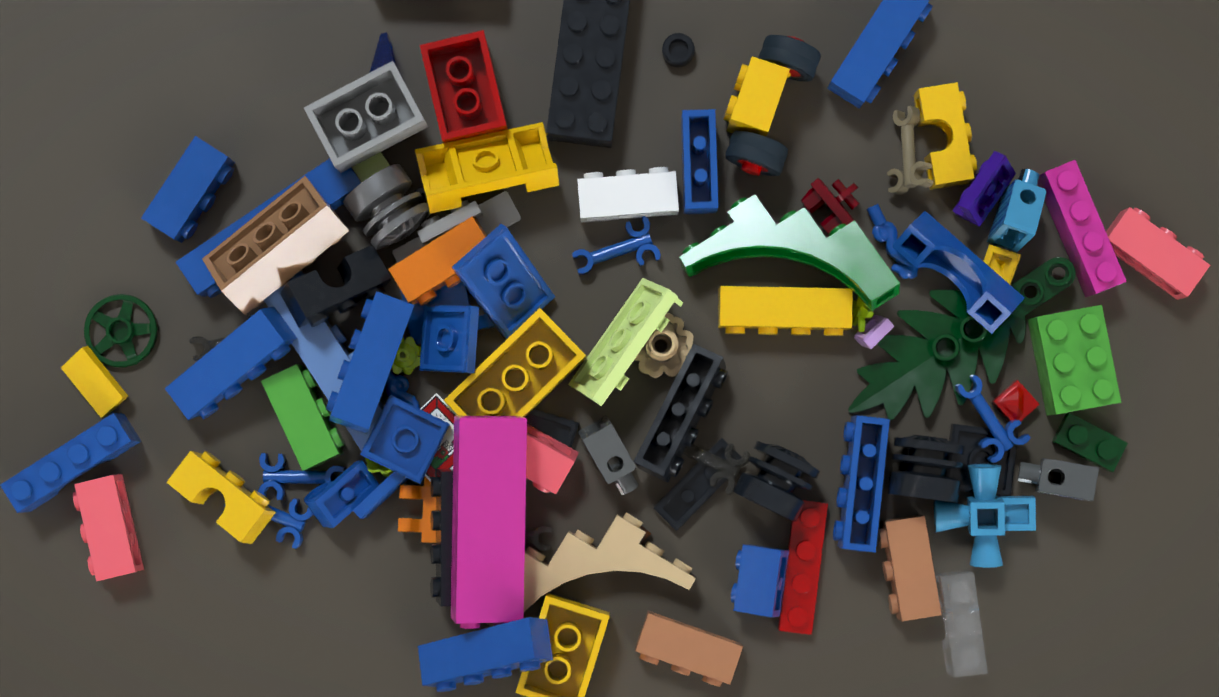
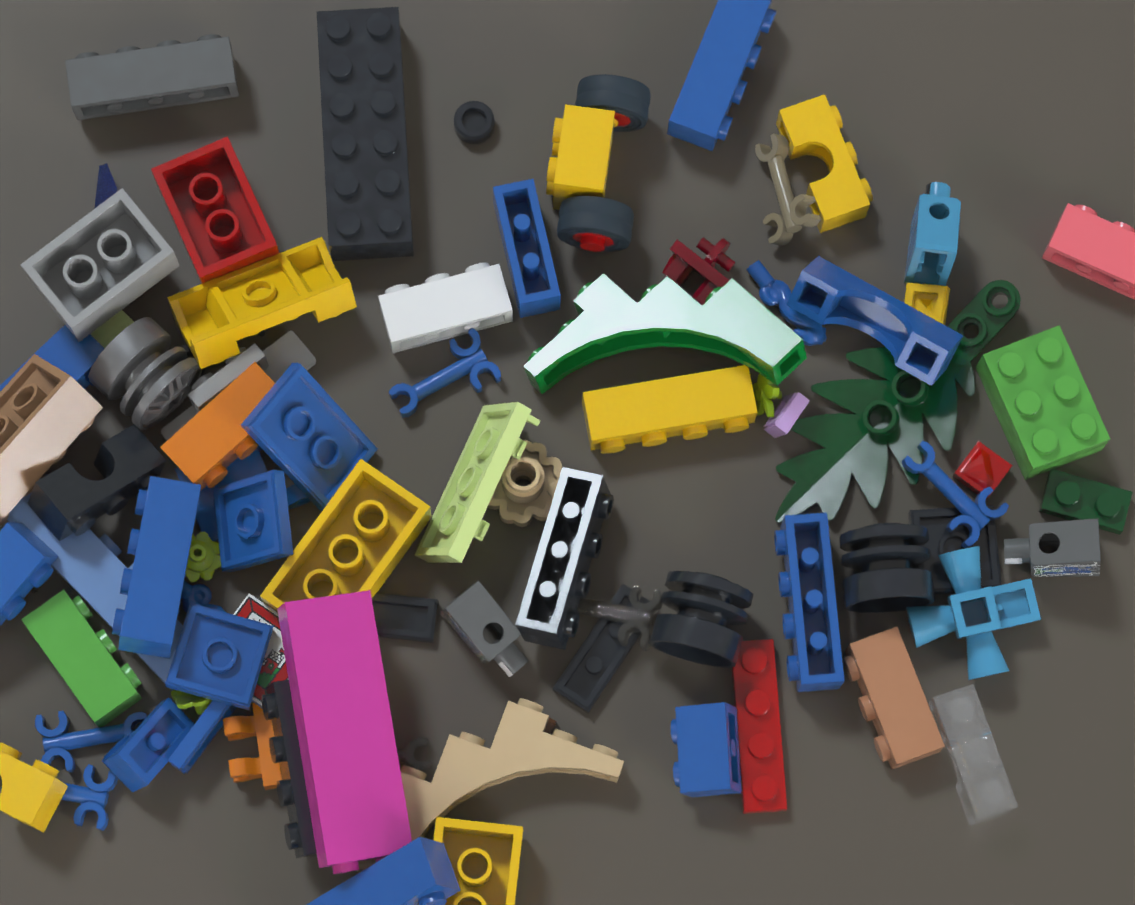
camera: 15 degrees left, 10 degrees down
coral brick [526,424,579,494] -> none
nougat brick [635,610,743,687] -> none
dark purple bracket [953,151,1016,227] -> none
dark pink brick [1038,160,1127,297] -> none

